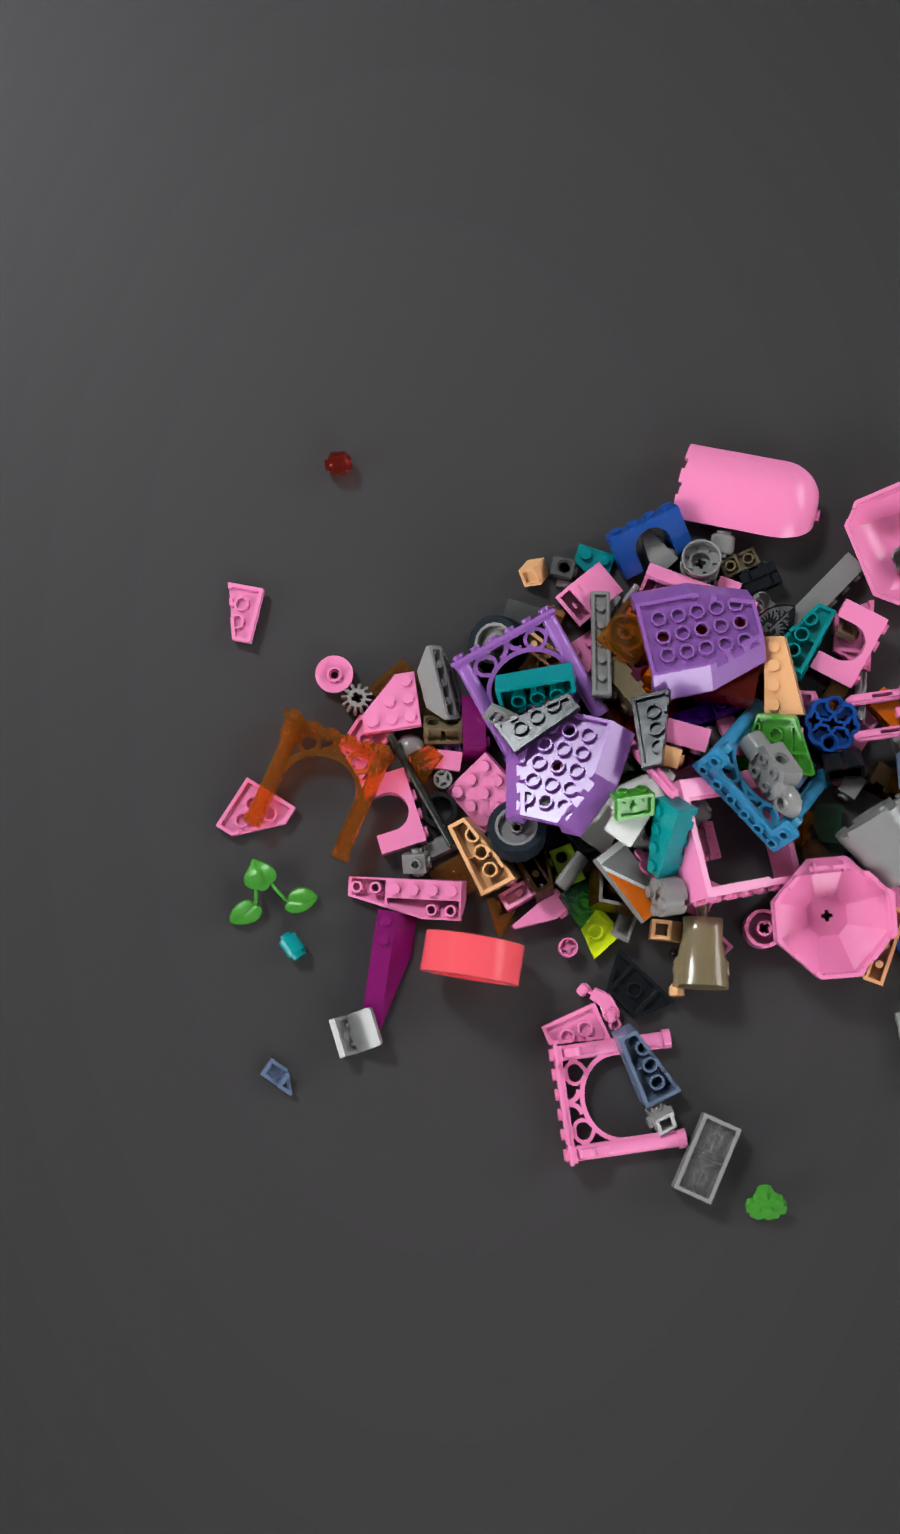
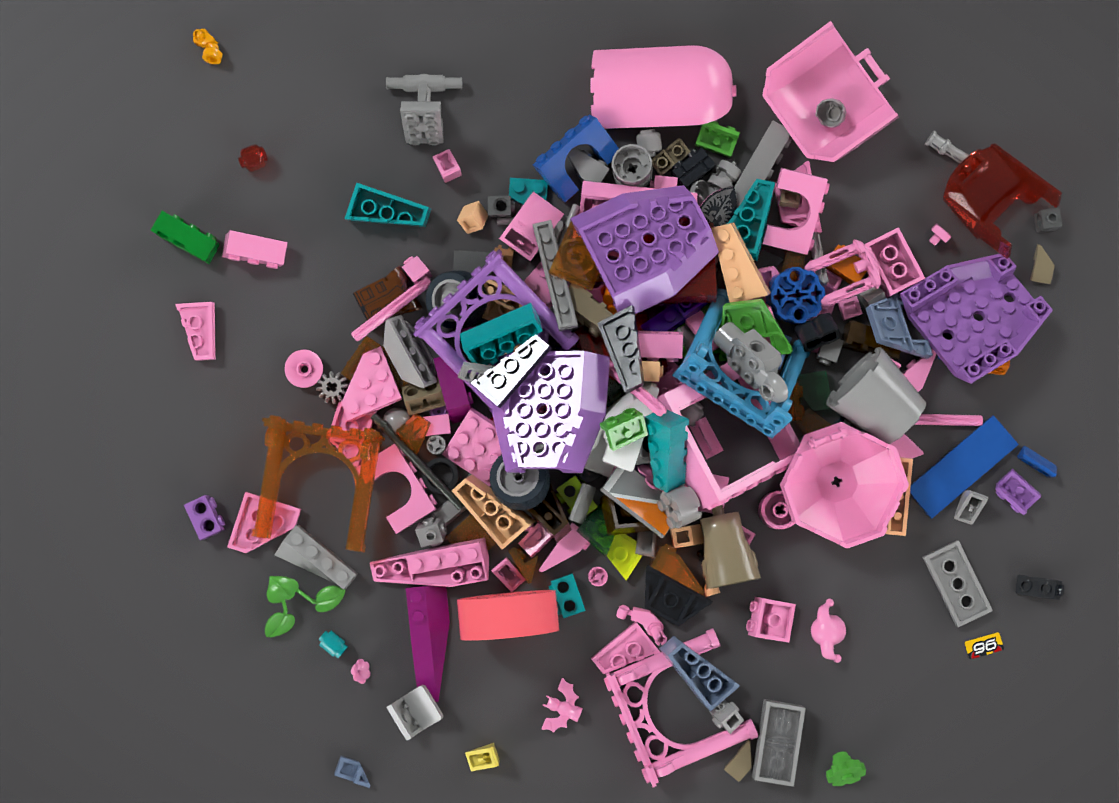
camera: 20 degrees left, 5 degrees up
none -> green wedge [150,211,220,264]
none -> medium lavender brick [184,495,225,540]
none -> light orange arm [193,29,223,64]
none -> bright pink wedge [222,230,287,269]
none -> light grey wedge [275,525,359,590]
none -> teal wedge [345,182,432,227]
none -> bright pink axle [351,277,431,341]
none -> bright pink plant [351,659,370,684]
none -> reddish brown piece [353,266,423,330]
none -> light grey plate [386,74,462,145]
none -> bright pink slope [402,256,432,284]
none -> bright pink slope [433,149,462,183]
none -> light yellow slope [465,743,500,771]
none -> bright pink slope [491,557,526,592]
none -> bright pink animal [542,678,583,732]
none -> teal brick [548,573,586,618]
none -> clear orange slope [649,544,704,595]
none -> bright green bracket [695,121,740,158]
none -> light grey wheel [707,160,742,193]
none -> dark tan slope [724,739,753,782]
none -> bright pink plate [746,597,796,643]
none -> bright pink piece [811,599,846,663]
none -> bright pink plate [838,296,863,321]

